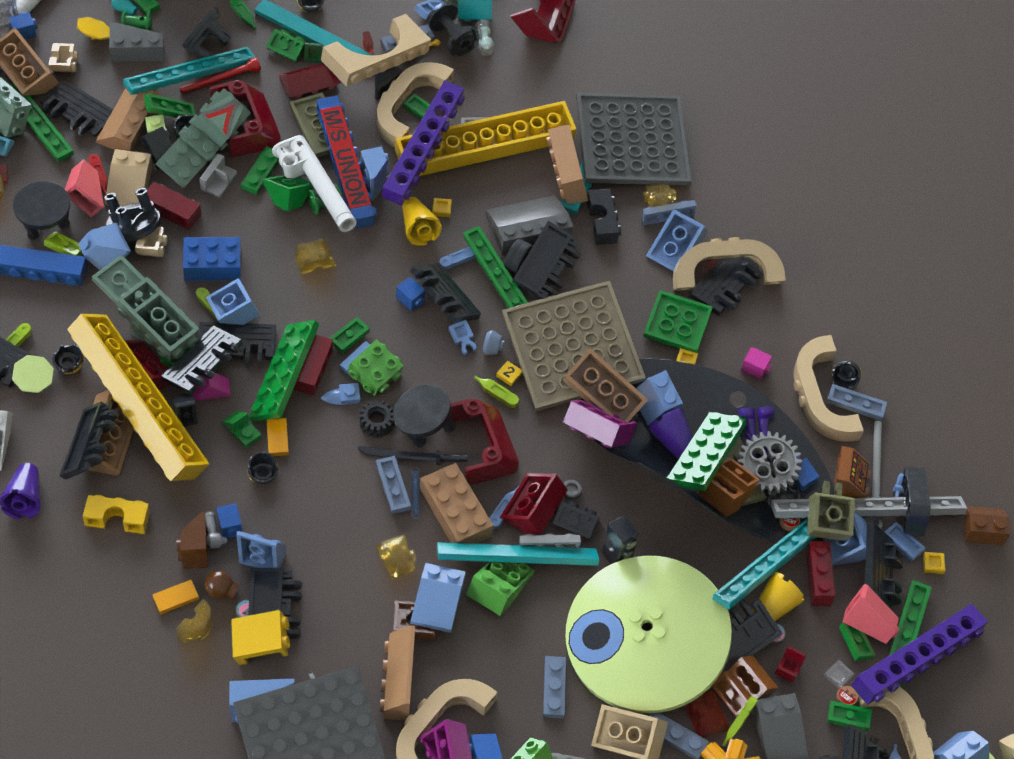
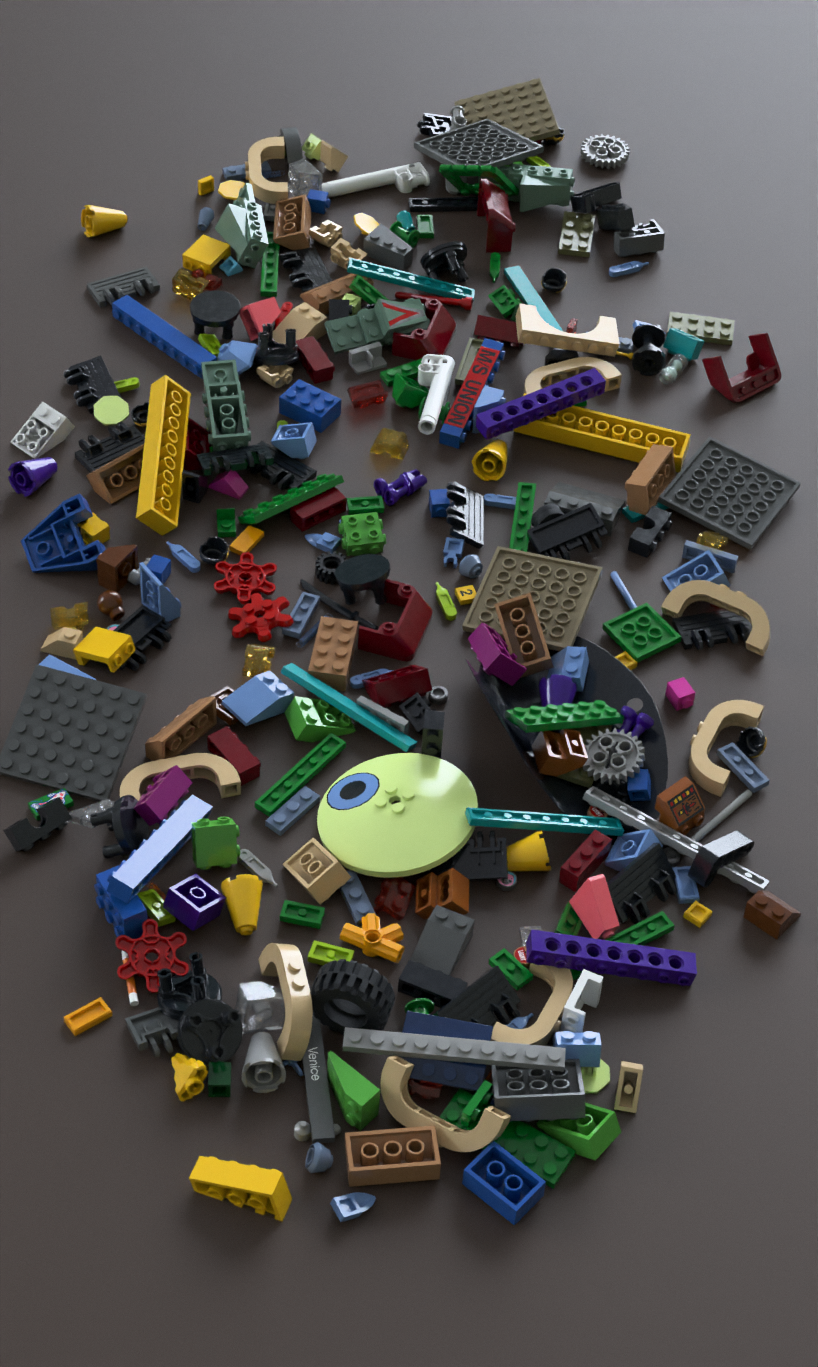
camera: 40 degrees right, 10 degrees down
black hinge [59,401,119,480] -> none
light orange tile [152,580,199,615] -> none
yellow tile [432,198,452,218] -> none
lime piece [722,696,758,747] -> none
dark red bracket [774,646,807,683] -> none
olive hinge [807,481,855,541] -> none
none -> blue wedge [20,493,106,573]
none -> tan slope [41,627,83,660]
none -> black hinge [75,421,145,473]
none -> medium blue piece [166,541,201,573]
none -> dark red brick [207,726,261,786]
none -> red plate [214,552,277,604]
none -> red plate [228,593,294,642]
none -> green plate [255,733,346,817]
none -> tan cylinder [330,238,368,270]
none -> clear red bracket [347,380,388,408]
none -> dark purple piece [374,469,428,506]
none -> white panel [560,969,604,1032]
none -> medium blue bar [610,571,637,610]

